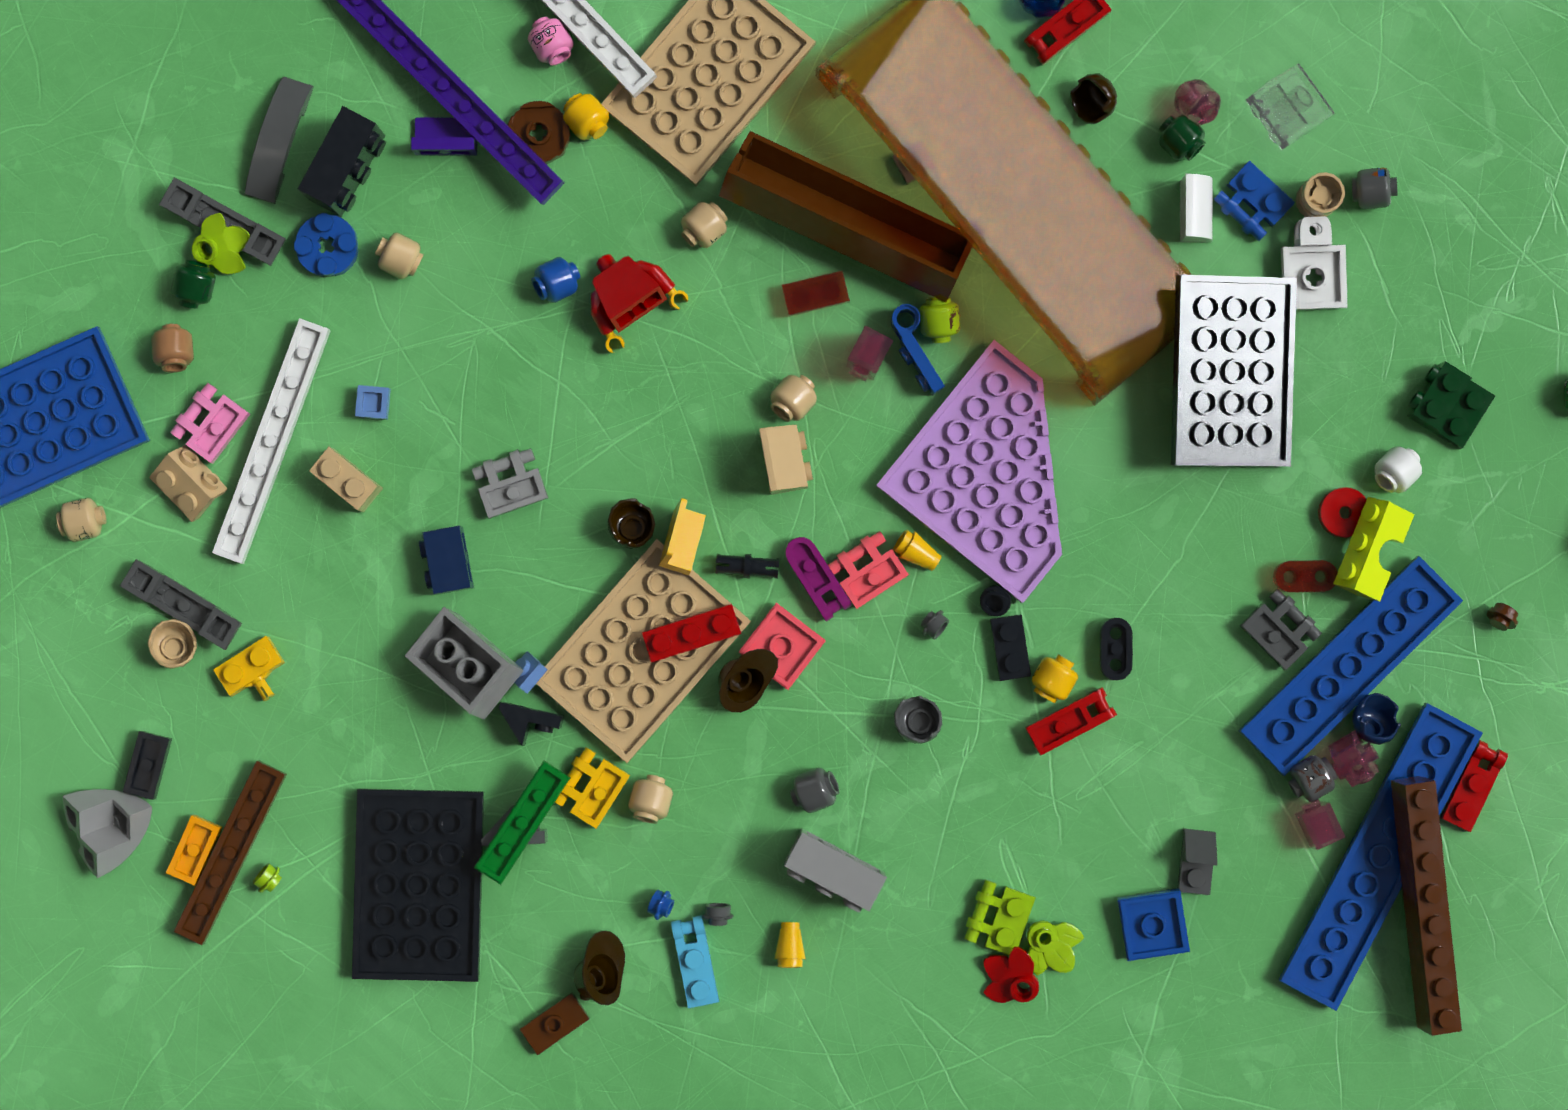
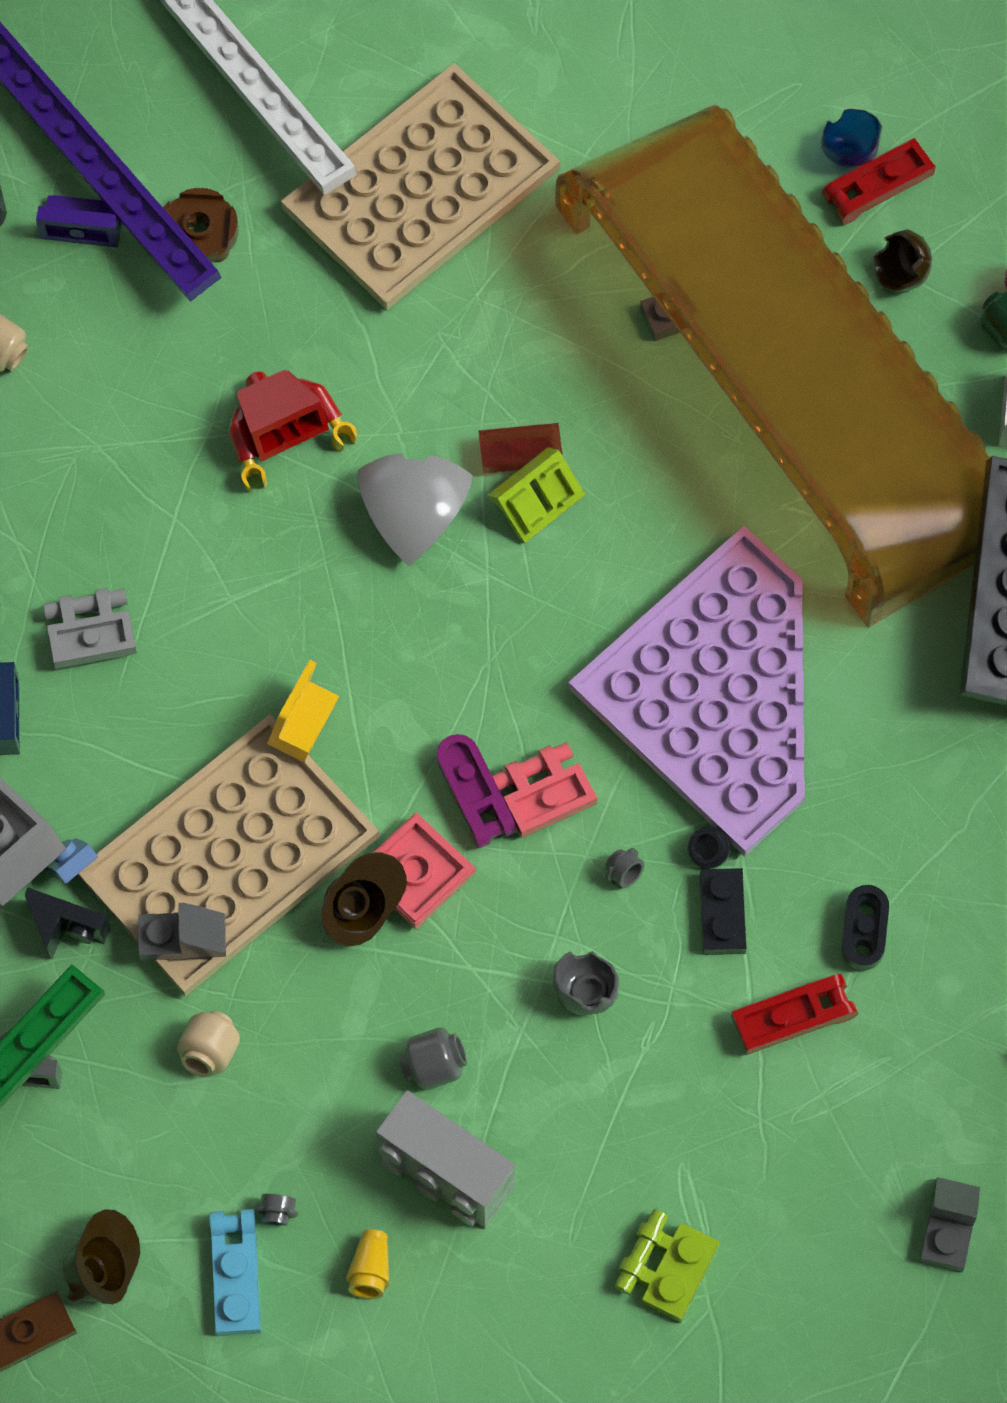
camera: 10 degrees right, 20 degrees down
bright pink head [528,17,574,66] -> none
blue head [532,257,580,303] -> none
yellow plate [555,747,631,829] -> none
yellow head [563,93,609,140] -> none
dark brown hair [607,498,656,549] -> none
red plate [642,604,742,663] -> none
blue plate [648,890,674,920] -> none
tan head [681,202,728,248] -> none
black pin [715,554,779,579] -> none
reddish brown piece [719,131,977,302] -> none
tan slope [759,425,813,495] -> none
tan head [771,375,817,422] -> none
clear pink brick [846,326,893,382] -> none
blue plate [891,304,945,396] -> none
yellow cone [893,530,942,571] -> none
lime head [919,297,961,343] -> none
red plate [983,946,1039,1003] -> none
lime plate [1027,921,1084,976] -> none
yellow head [1031,654,1078,703] -> none
blue plate [1117,888,1190,961] -> none
none -> dark grey slope [138,903,226,961]
none -> light grey brick [358,453,473,566]
none -> lime piece [487,447,586,543]

